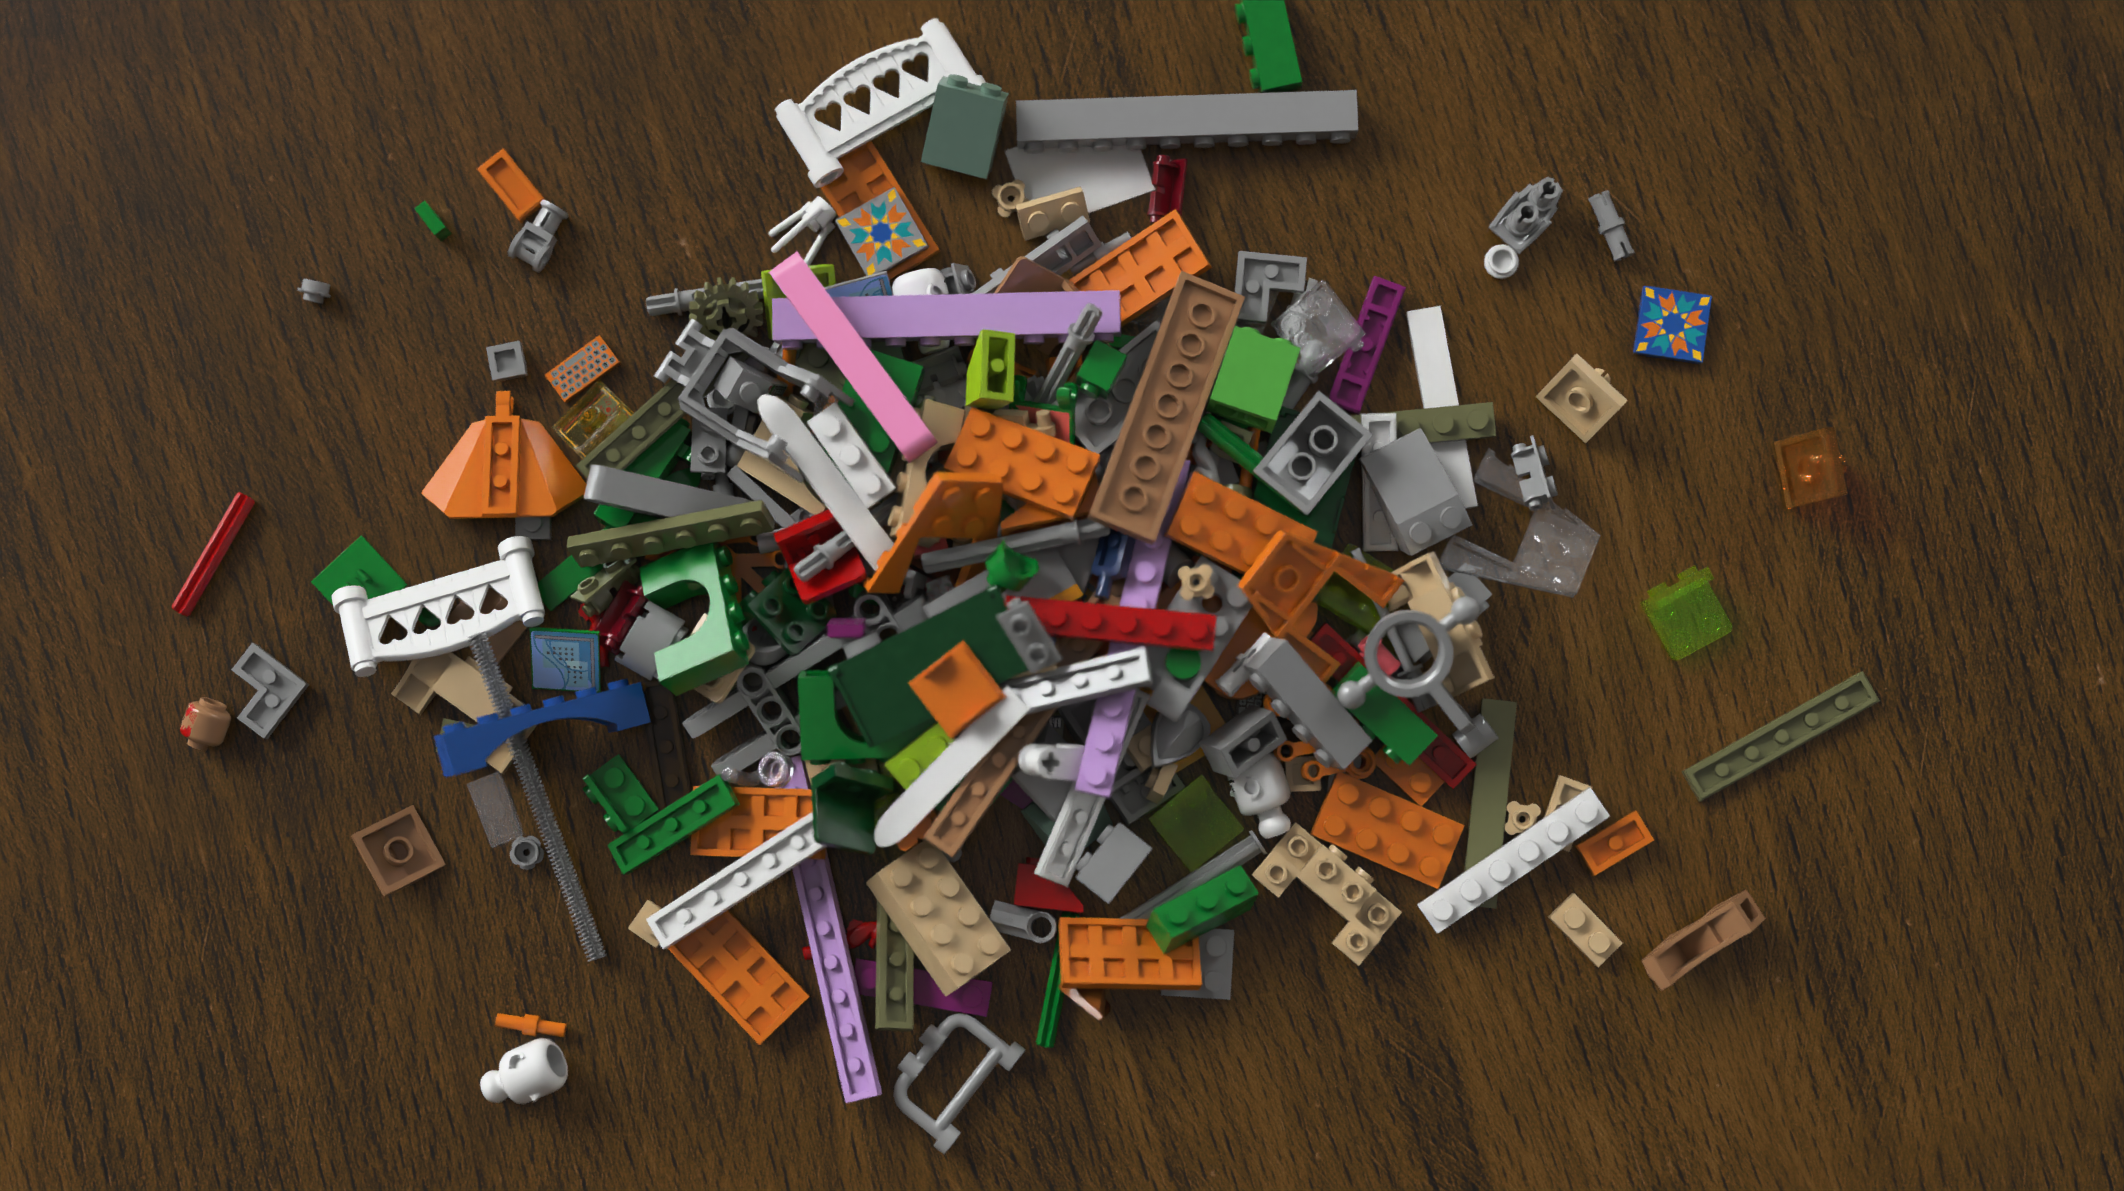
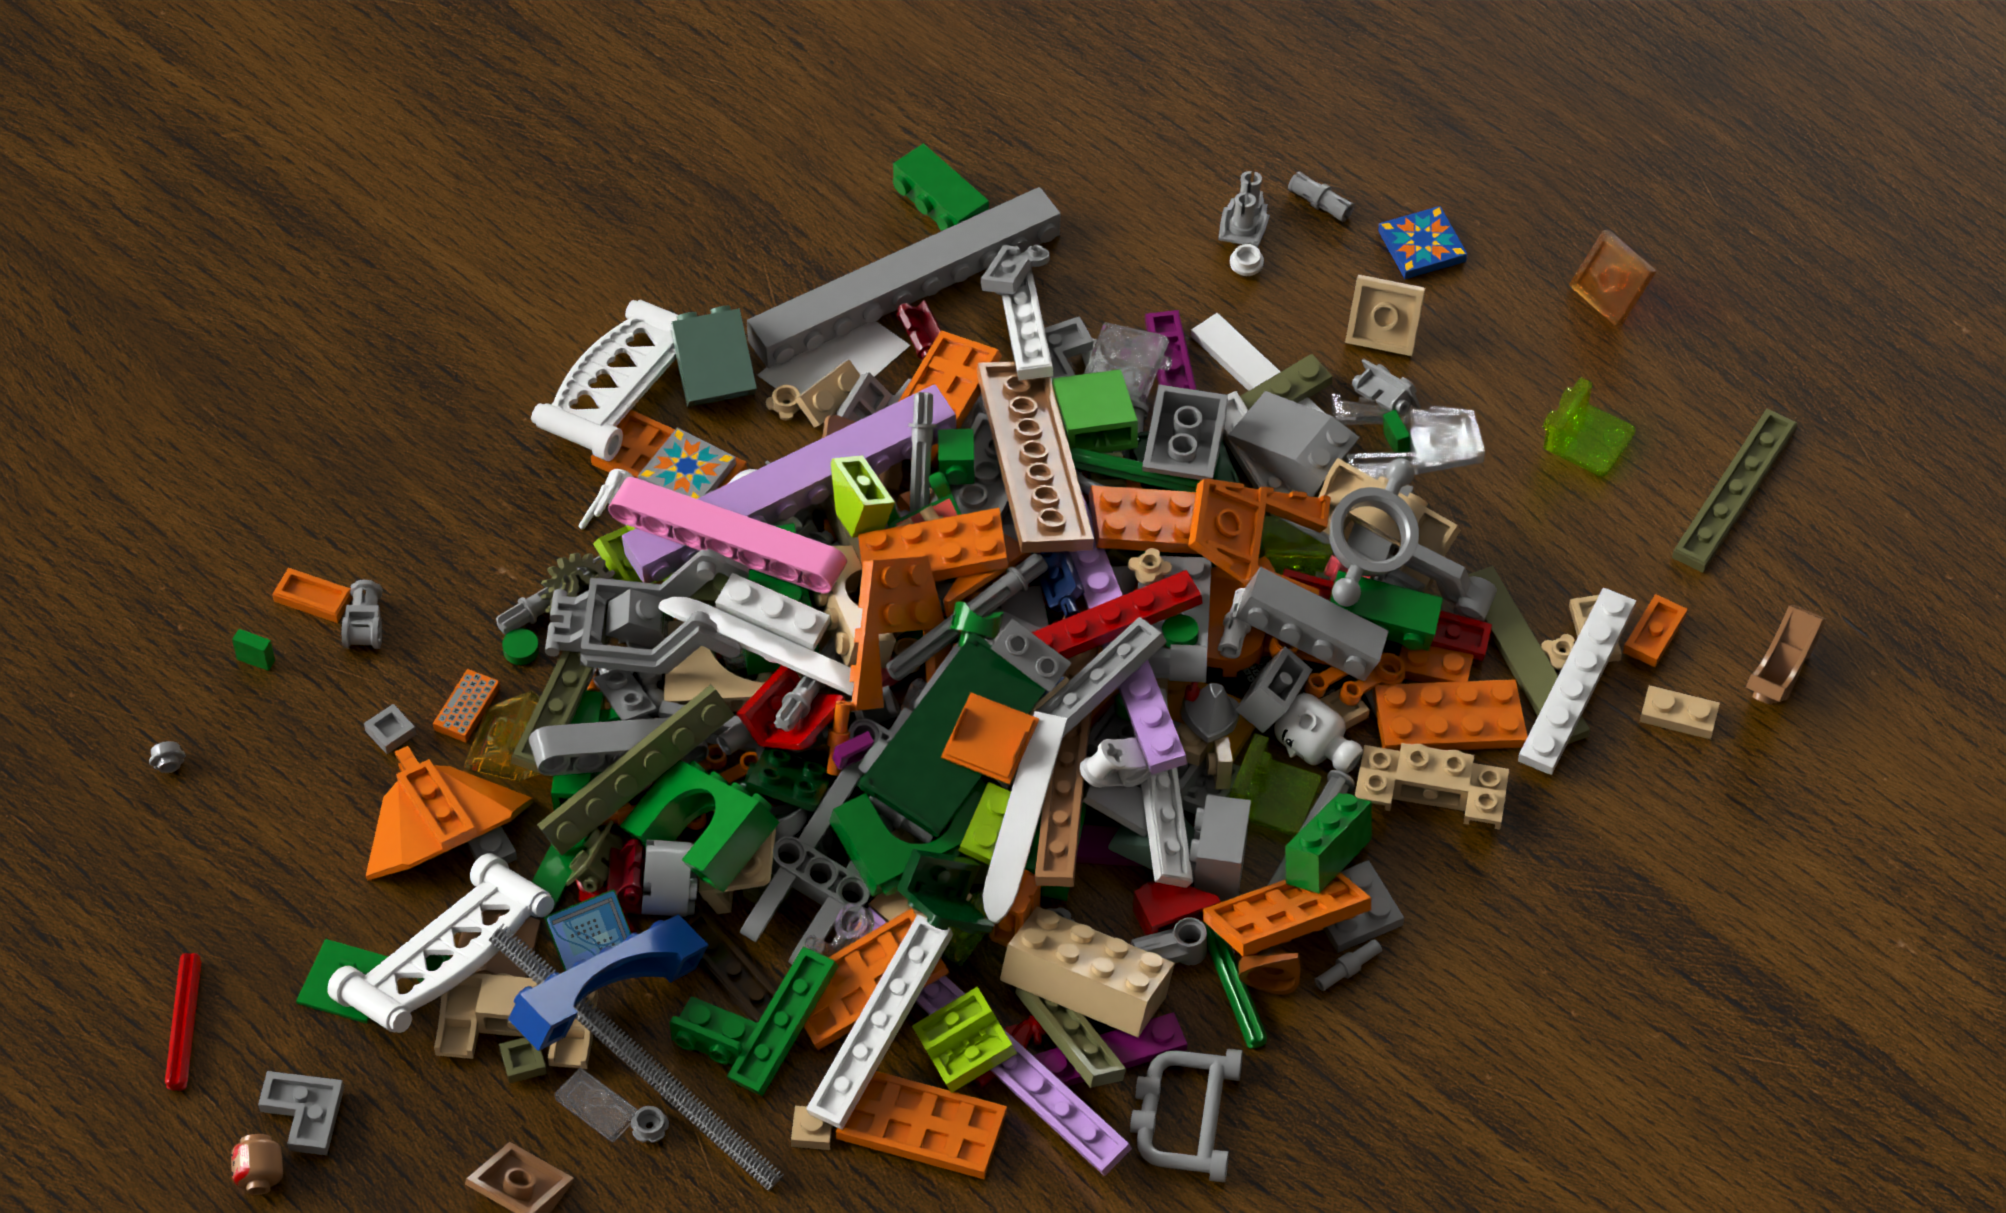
camera: 35 degrees left, 30 degrees down
none -> green tile [502,628,539,665]
none -> orange bar [827,701,851,776]
none -> lime slope [912,987,1017,1093]
none -> light grey hinge [981,245,1050,295]
none -> white tile [1002,268,1053,380]
none -> light grey bar [1315,939,1382,991]
none -> green tile [1383,410,1411,458]

